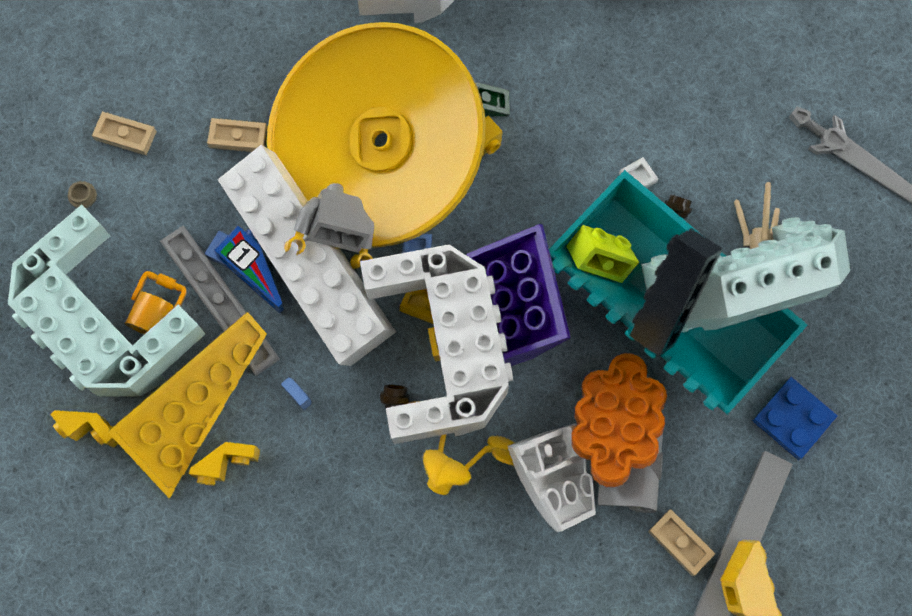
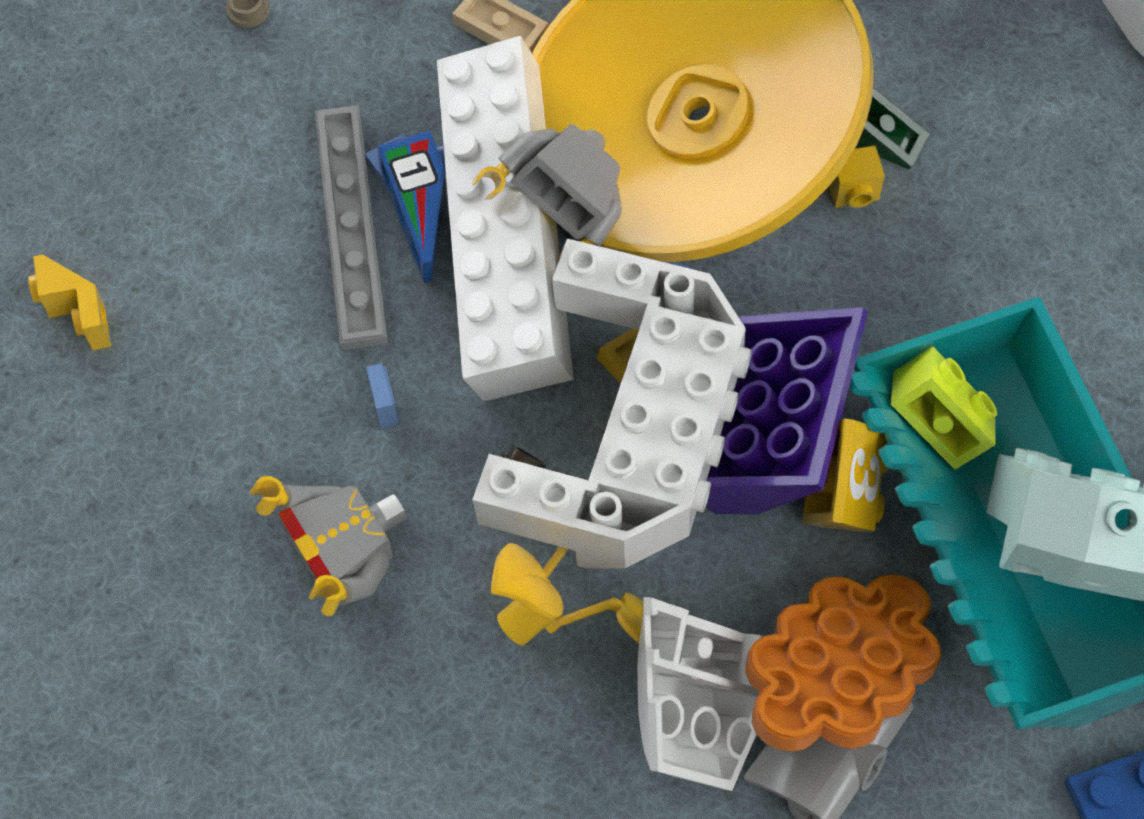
camera: 30 degrees right, 10 degrees down
light aqua wedge [8,204,205,396] -> none
yellow wing [108,312,267,499] -> none
light orange piece [124,271,187,335] -> none
yellow slope [189,442,260,486] -> none
white tile [619,157,658,188] -> none
black brick [630,228,723,357] -> none
dark brown plate [665,194,692,219] -> none
none -> light grey torso [250,476,407,616]
none -> yellow slope [802,419,888,532]

